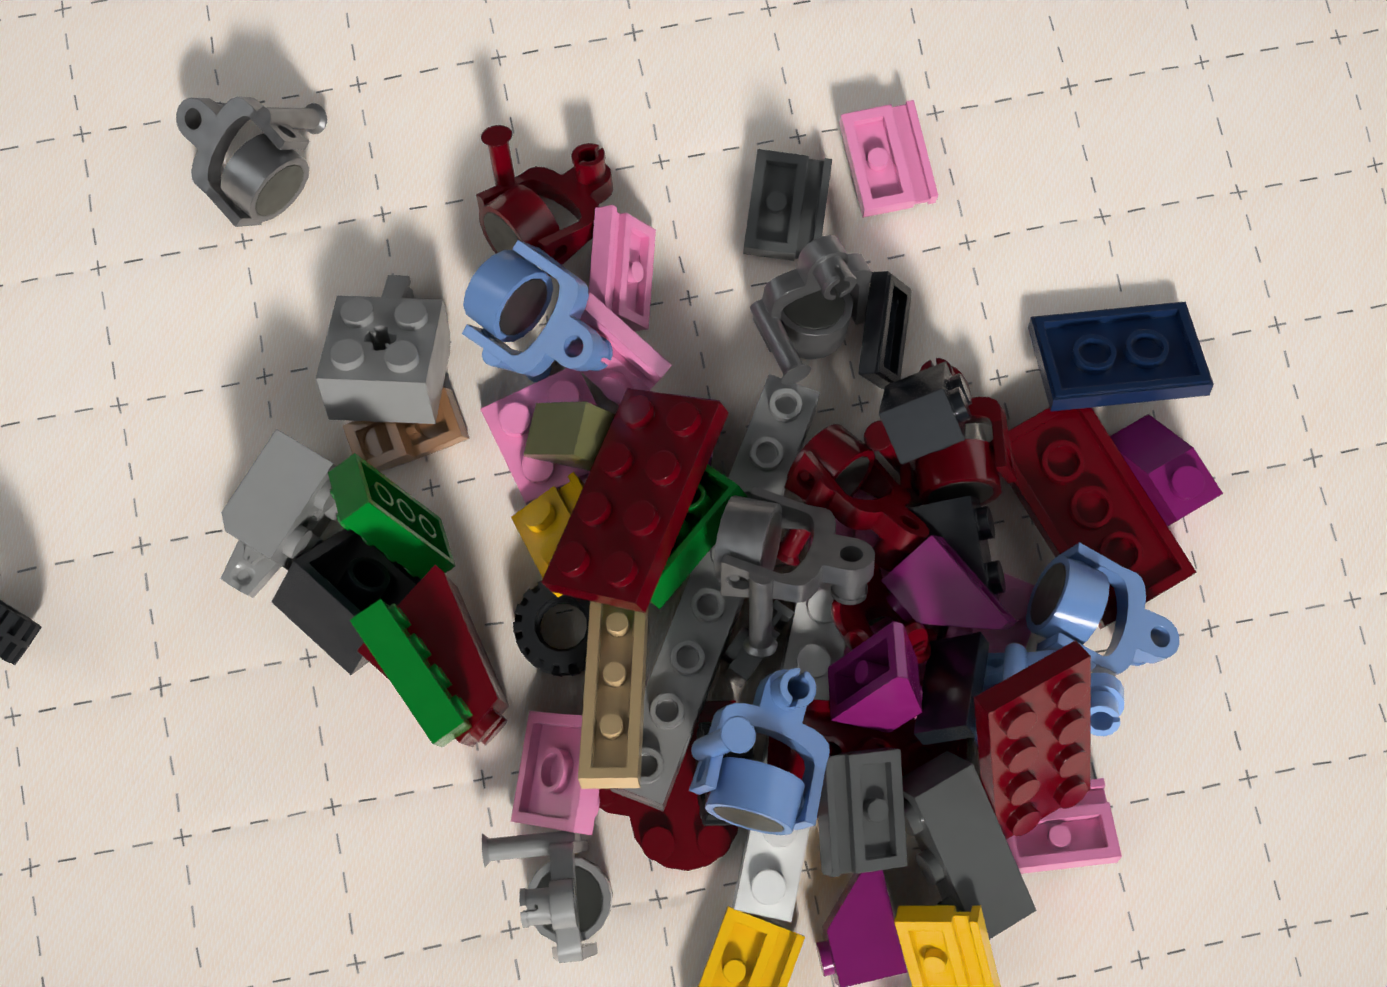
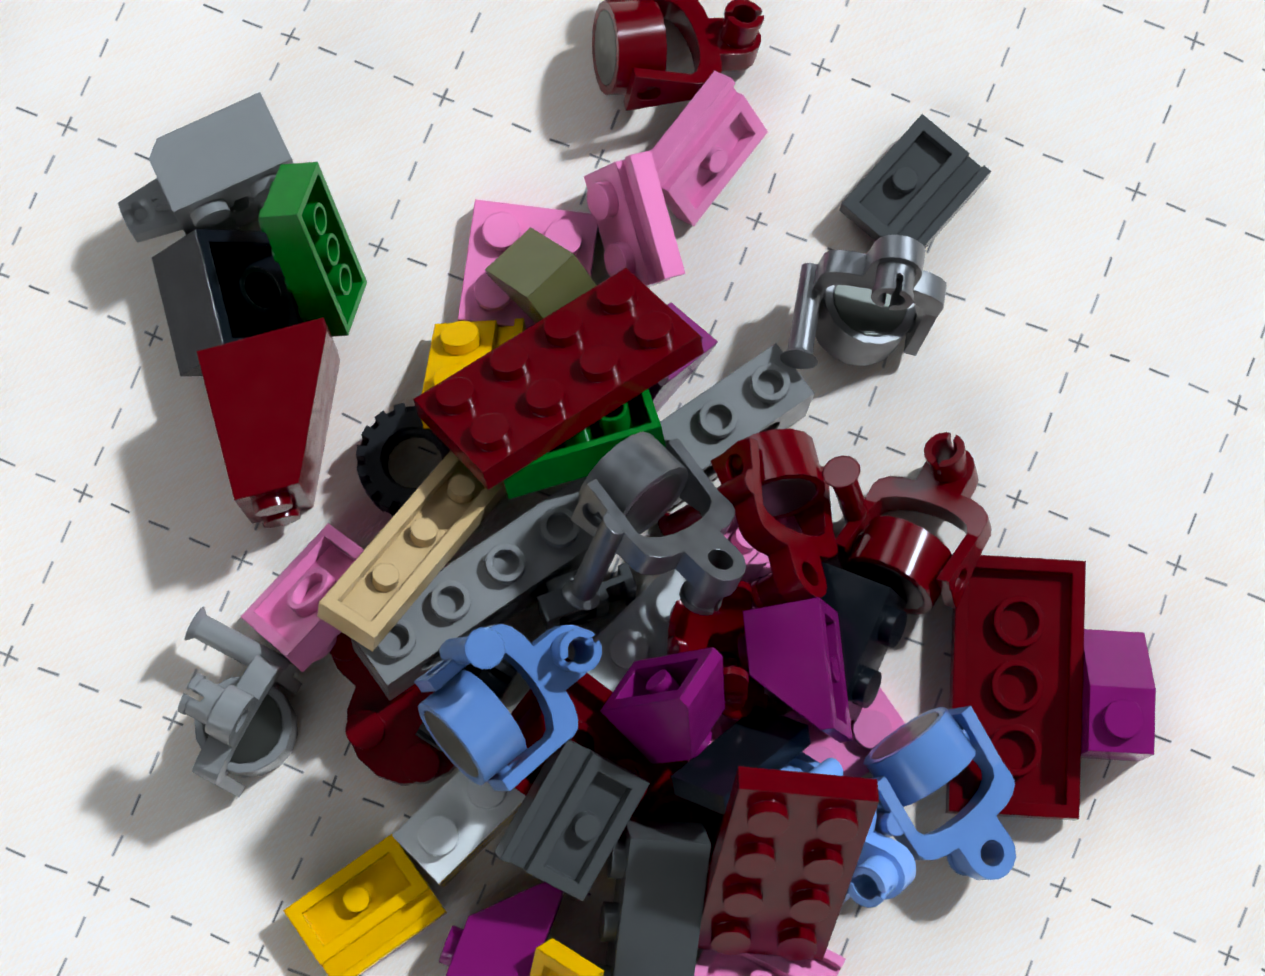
camera: 35 degrees right, 0 degrees up
light grey hinge [316,275,450,424] -> none
medium nougat slope [343,387,470,472] -> none
green piece [349,599,473,747] -> none
medium blue piece [462,240,613,382] -> none
bright pink plate [839,100,938,218] -> none
black tile [858,271,912,389] -> none
black brick [879,361,972,464] -> none
dark blue tile [1028,301,1214,411] -> none

